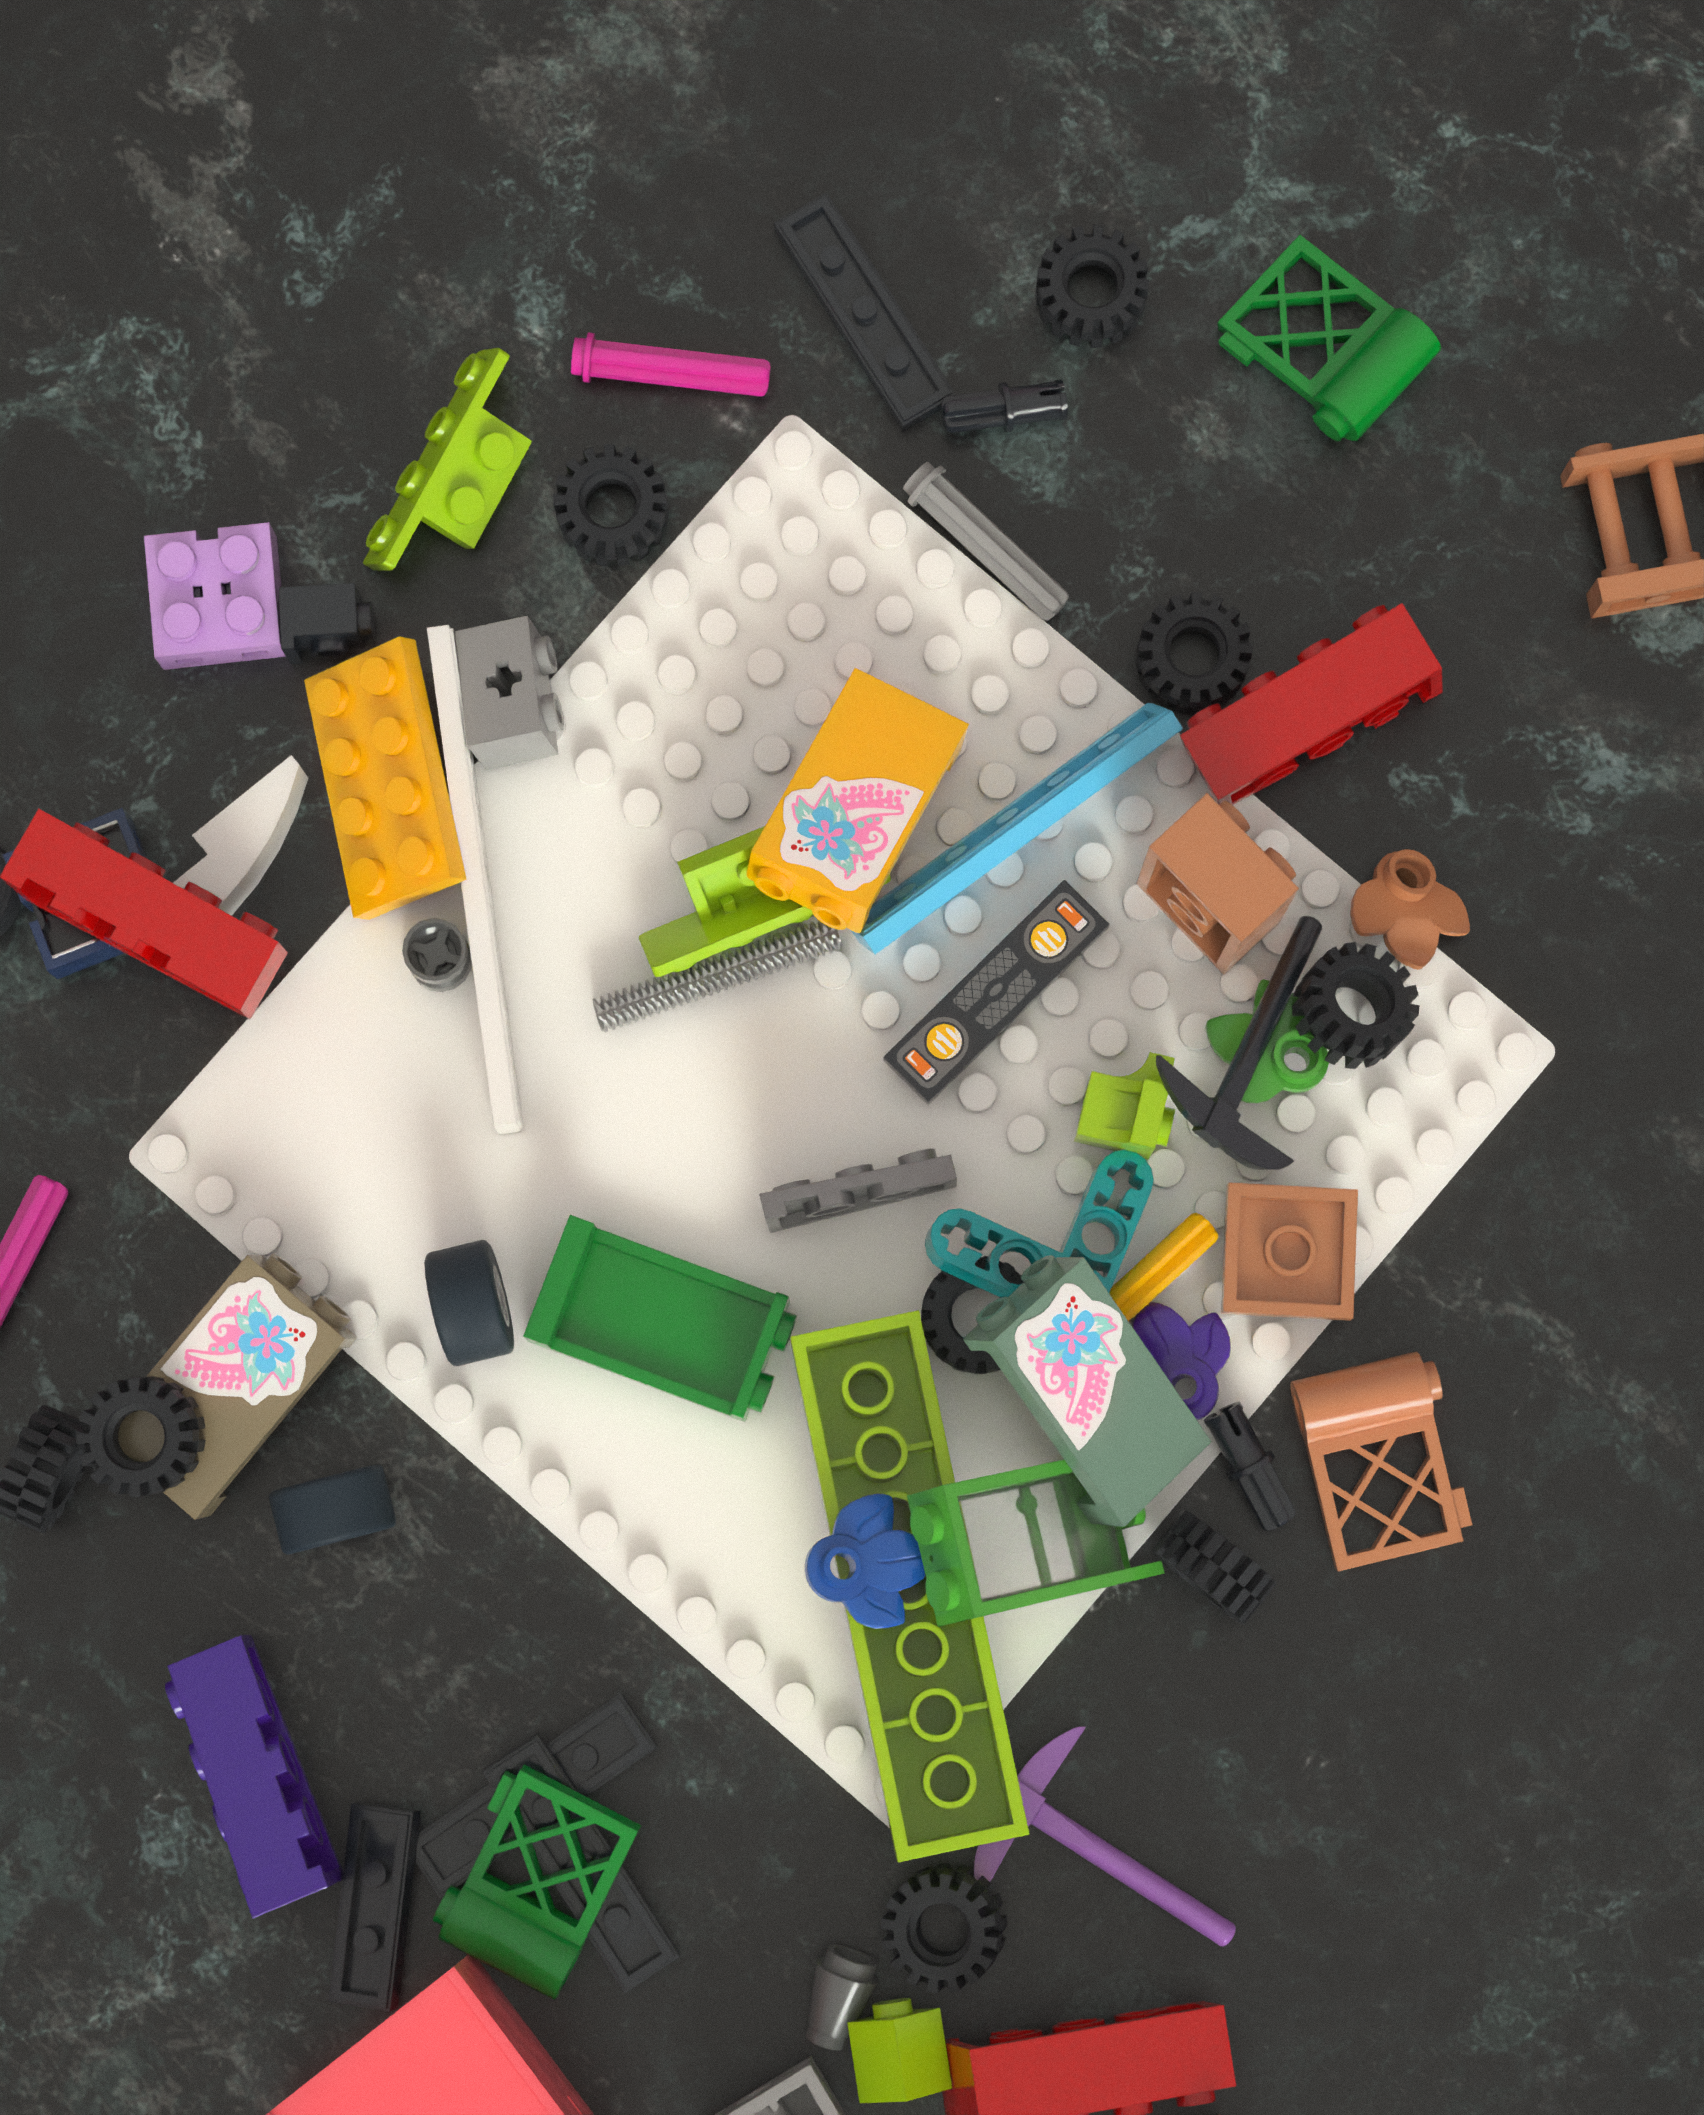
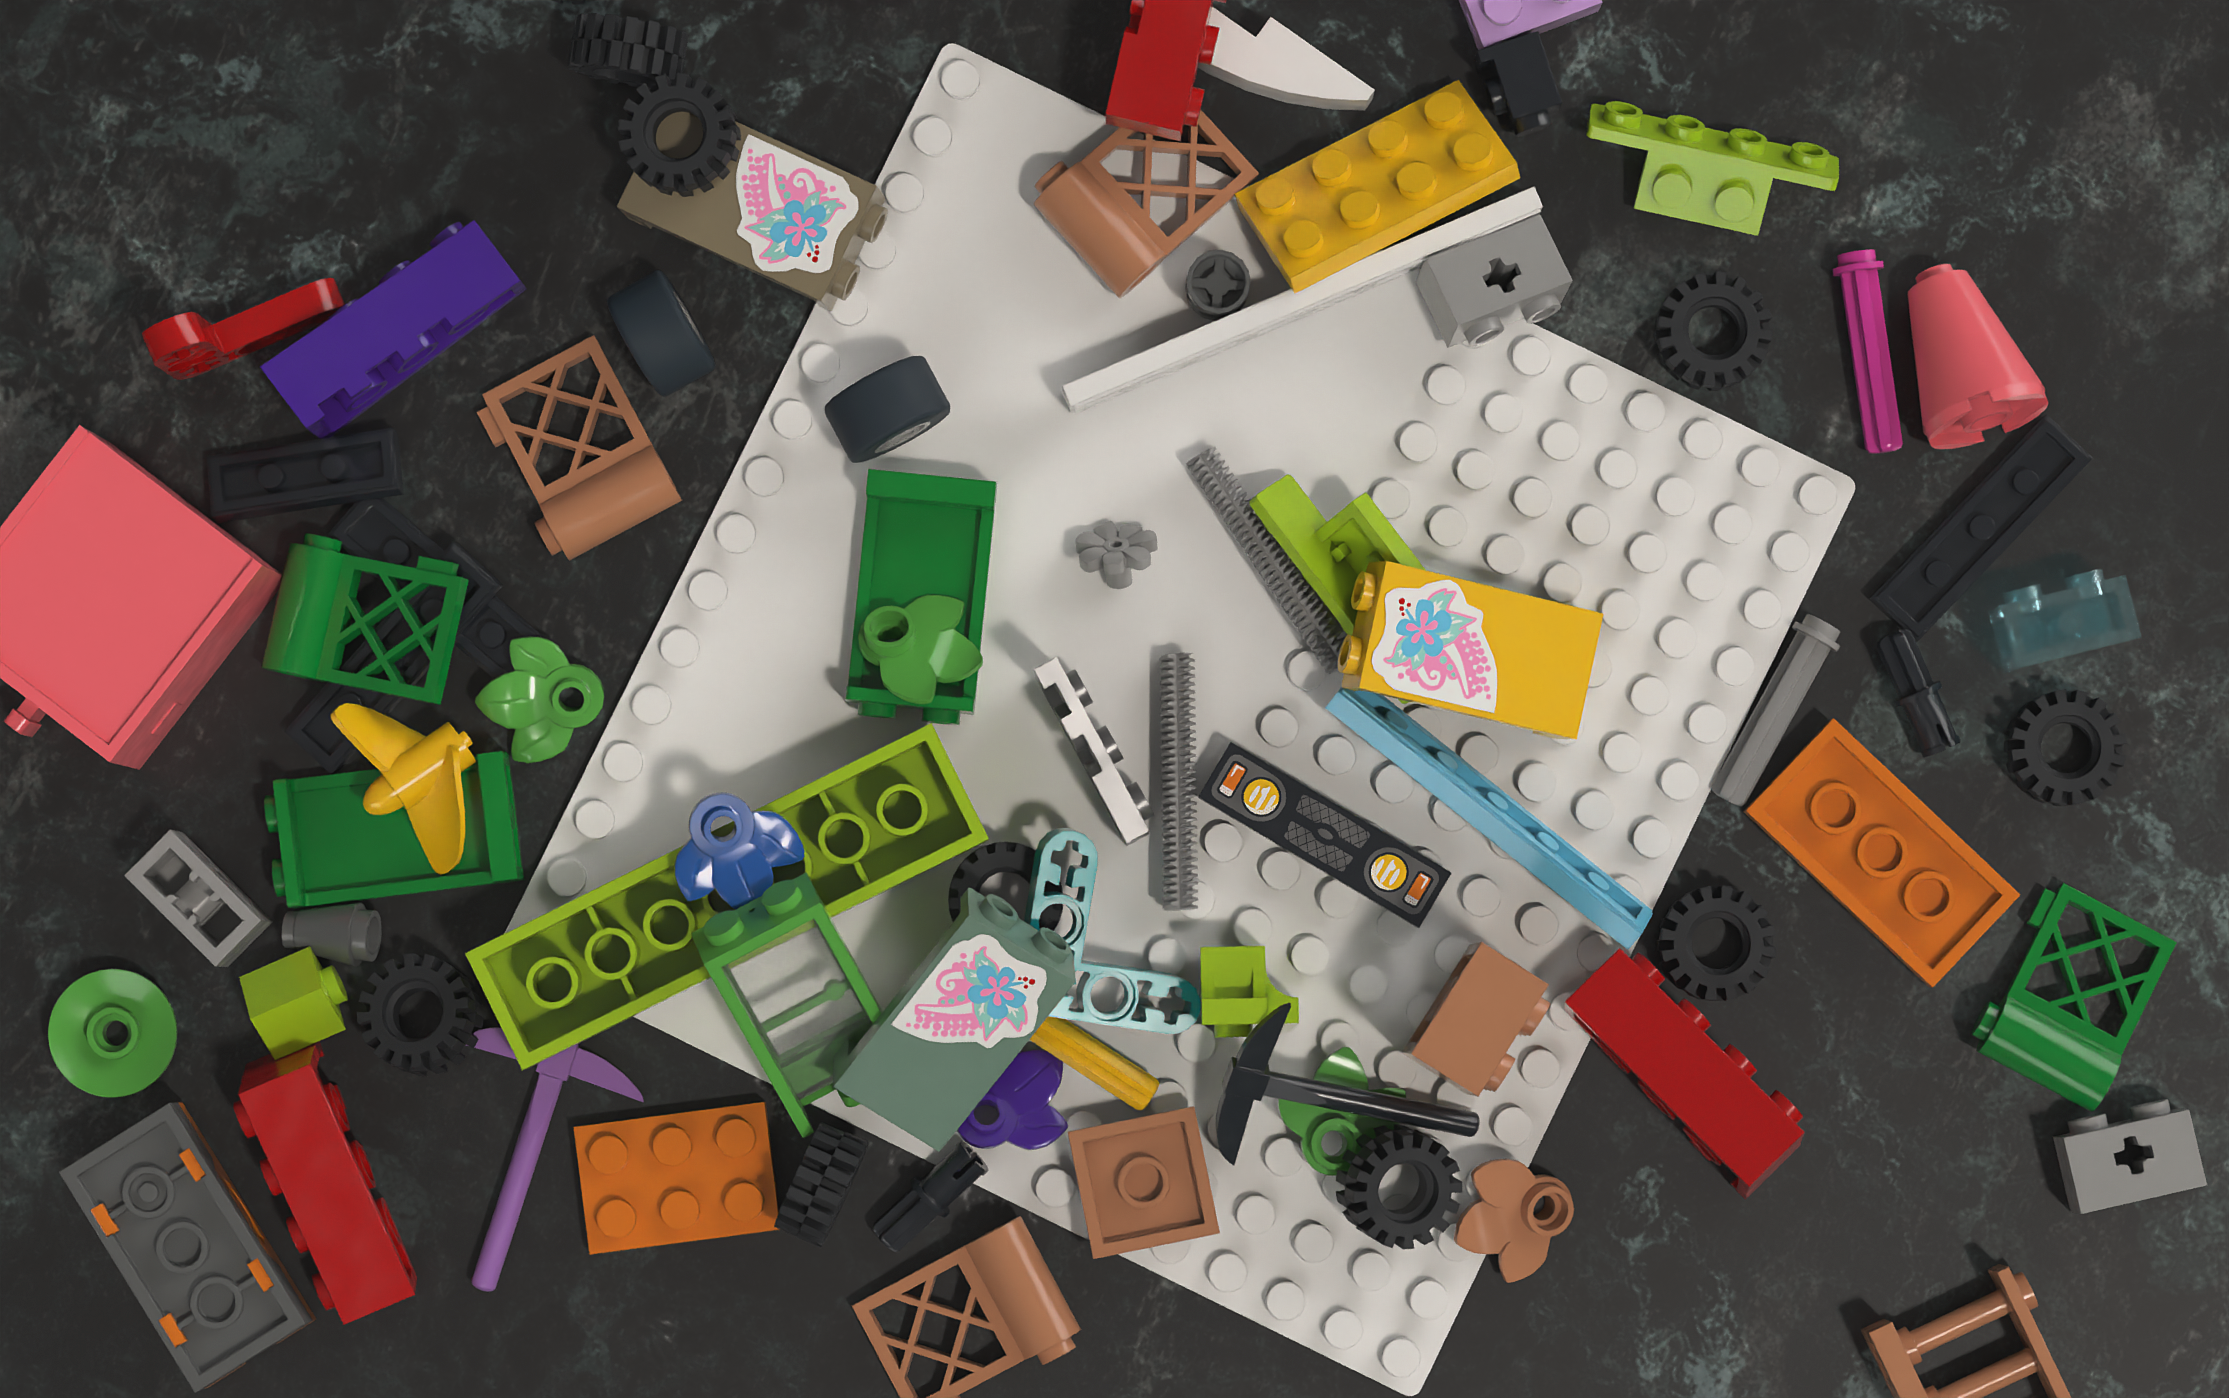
camera: 75 degrees right, 5 degrees up
none -> red beam [142,278,345,380]
none -> green panel [264,751,524,909]
none -> yellow piece [330,703,476,875]
none -> bright green plate [475,636,604,763]
none -> nougat piece [477,335,682,561]
none -> orange plate [574,1102,780,1255]
none -> bright green plate [858,595,983,704]
none -> nougat piece [1034,110,1259,299]
none -> light grey plant [1075,521,1158,589]
none -> light grey axle [1159,652,1198,911]
none -> orange plate [1743,718,2020,988]
none -> coral cone [1907,264,2048,449]
none -> clear light blue brick [1989,569,2141,673]
none -> light grey brick [2053,1099,2207,1214]

